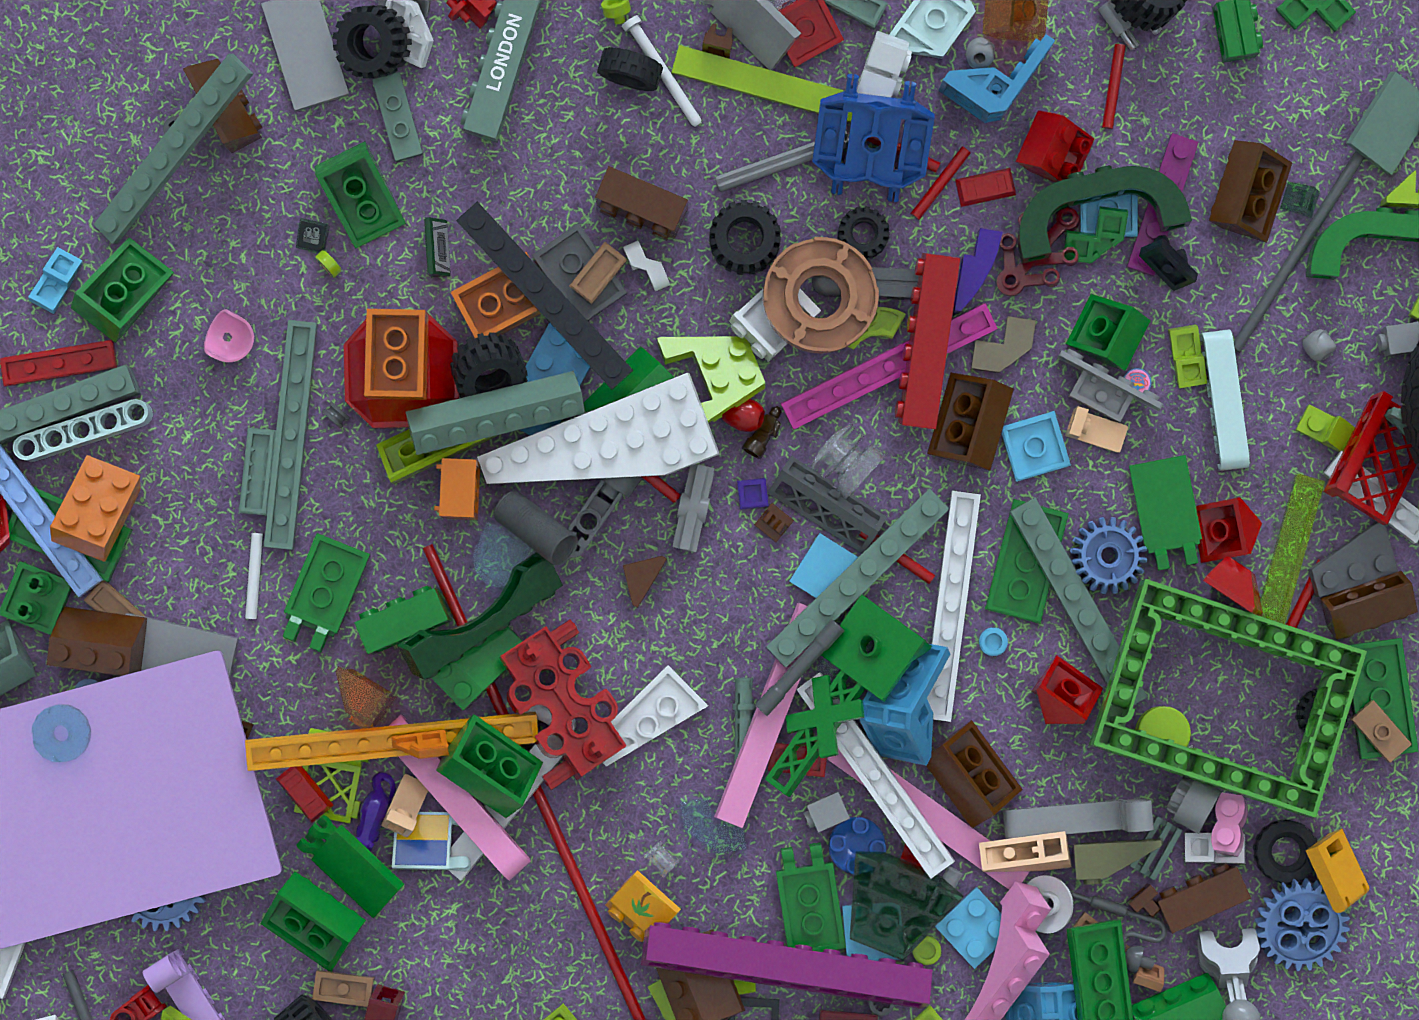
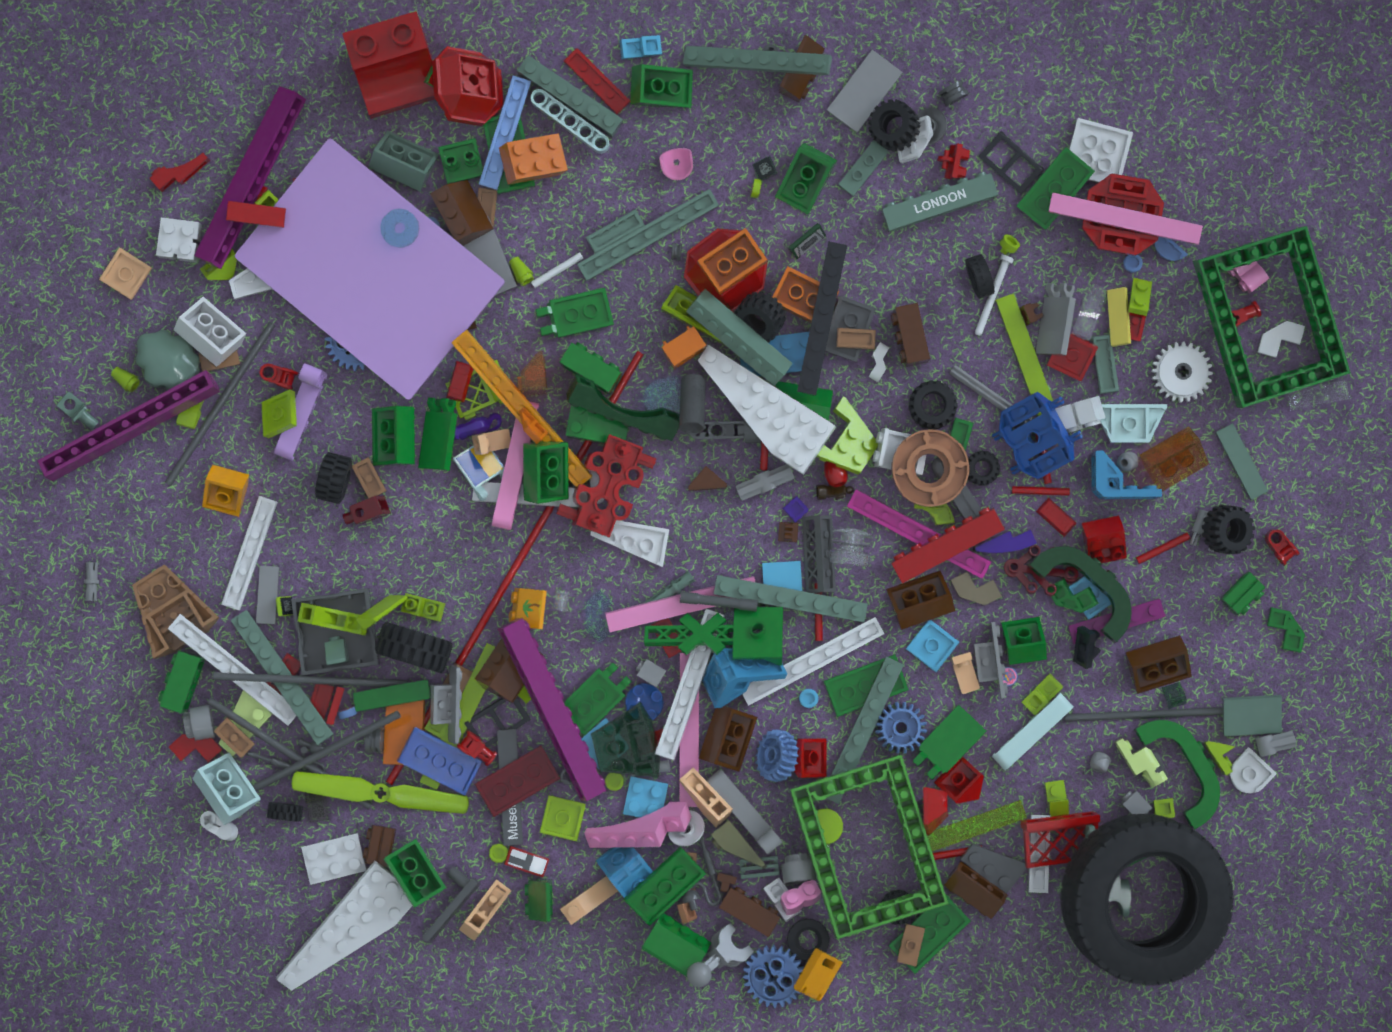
camera: 55 degrees right, 0 degrees up
none -> lime cone [509,257,534,286]
none -> medium blue gear [755,729,799,782]
none -> green tile [950,417,974,451]
none -> yellowish green plate [1114,738,1168,788]

